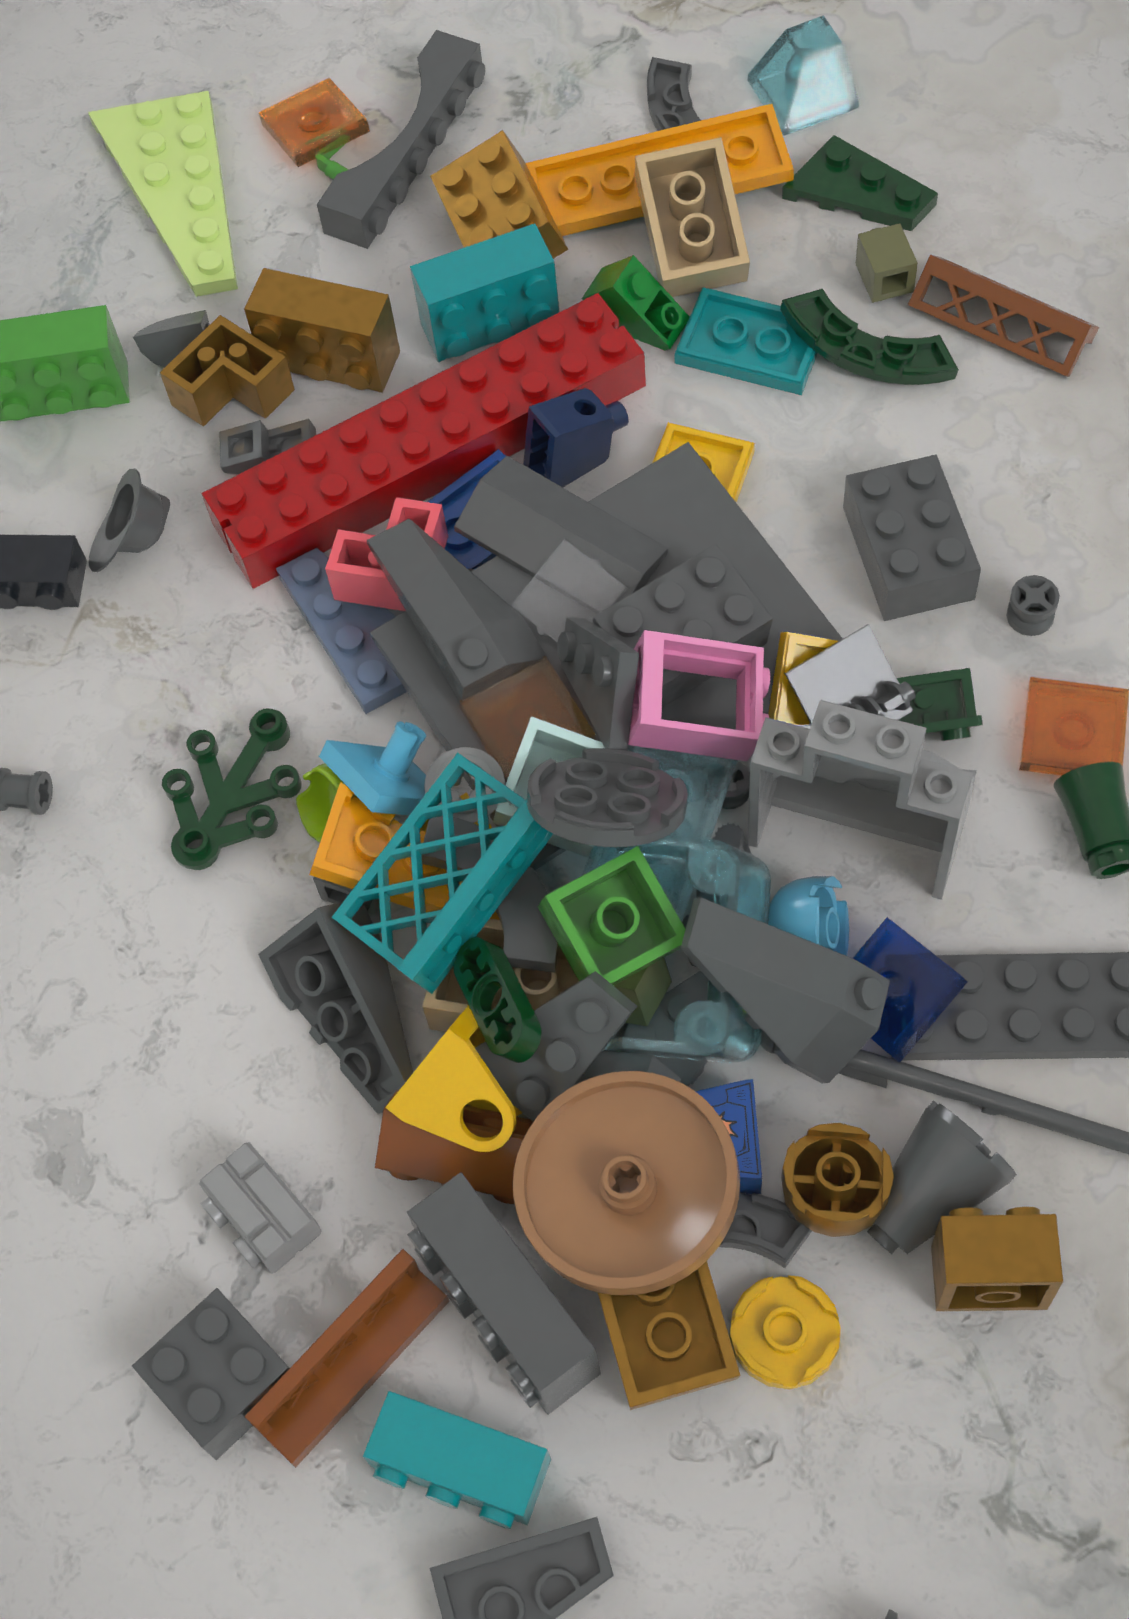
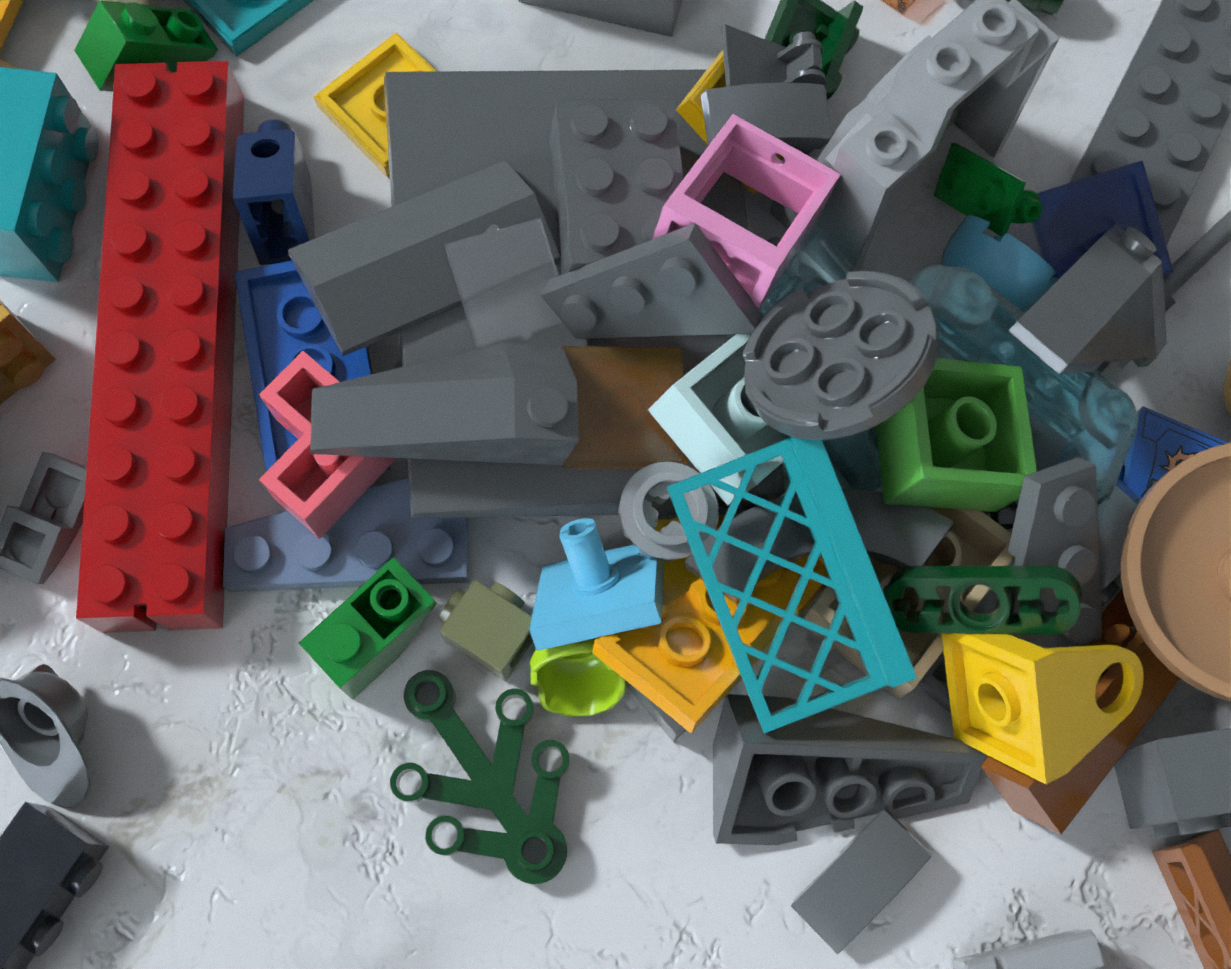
camera: 70 degrees left, 10 degrees up
none -> green slope [298,557,437,700]
none -> olive brick [439,580,533,682]
none -> dark grey slope [700,82,833,149]
none -> dark grey slope [791,807,932,955]
none -> green hinge [933,142,1043,237]

